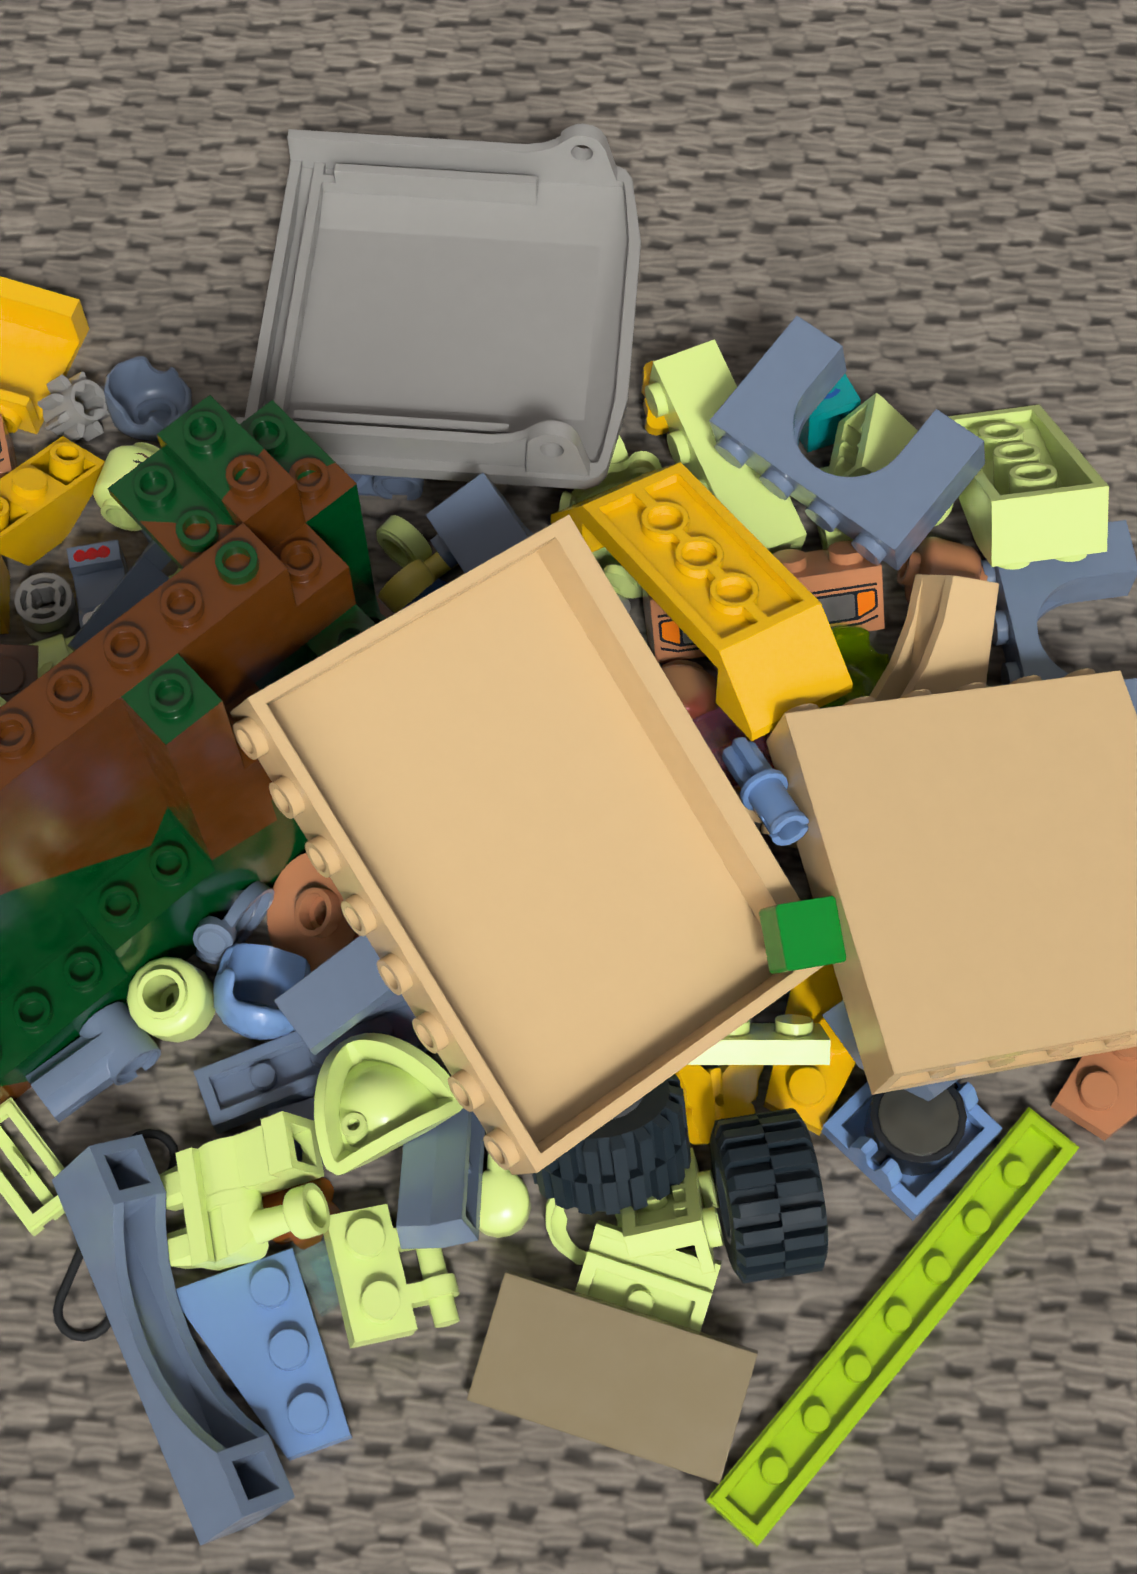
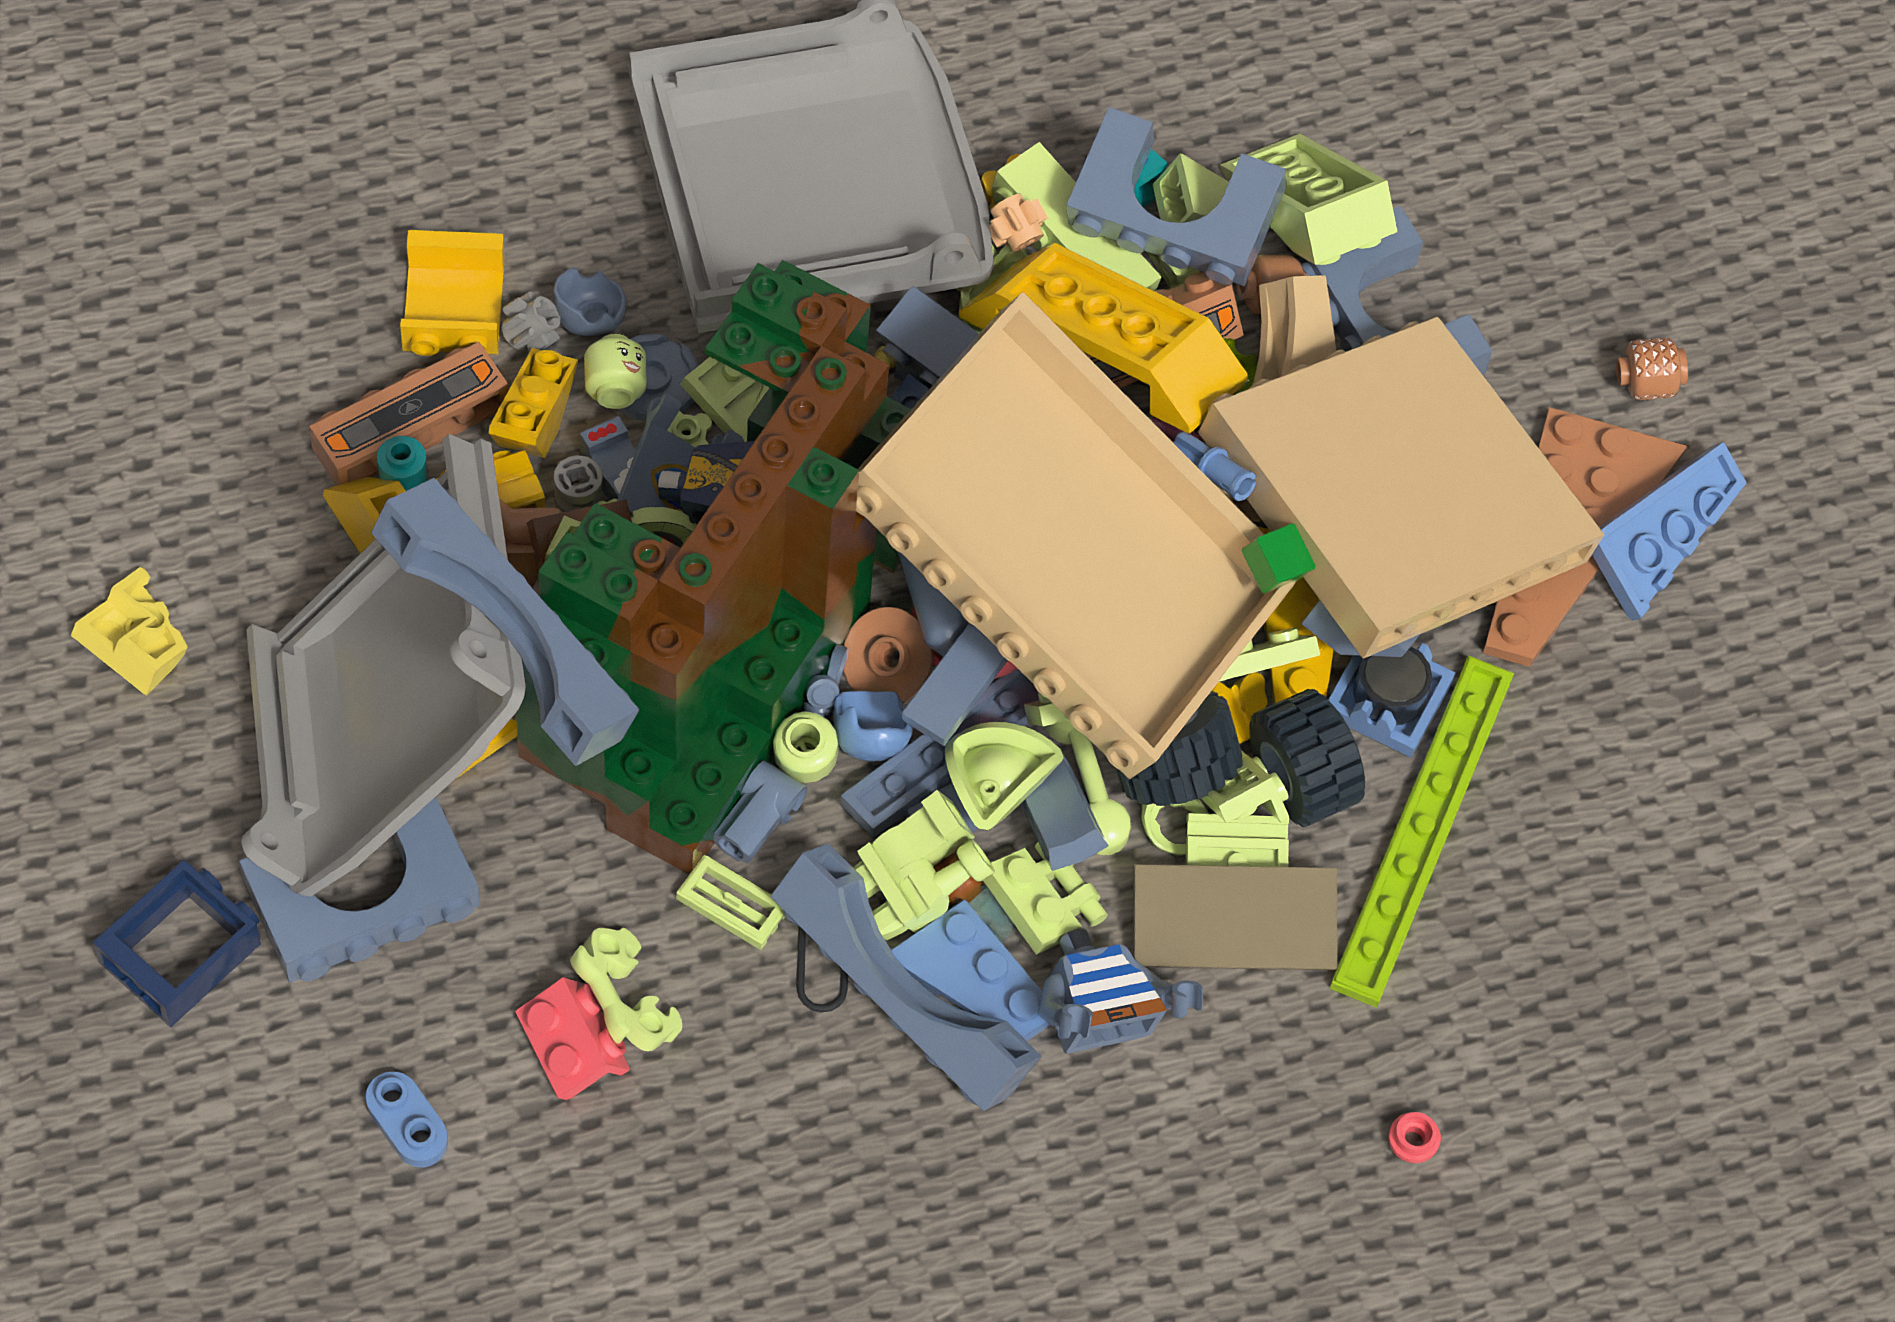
camera: 25 degrees left, 5 degrees down
none -> light nougat gear [989,193,1048,252]
none -> torso [1038,928,1203,1054]

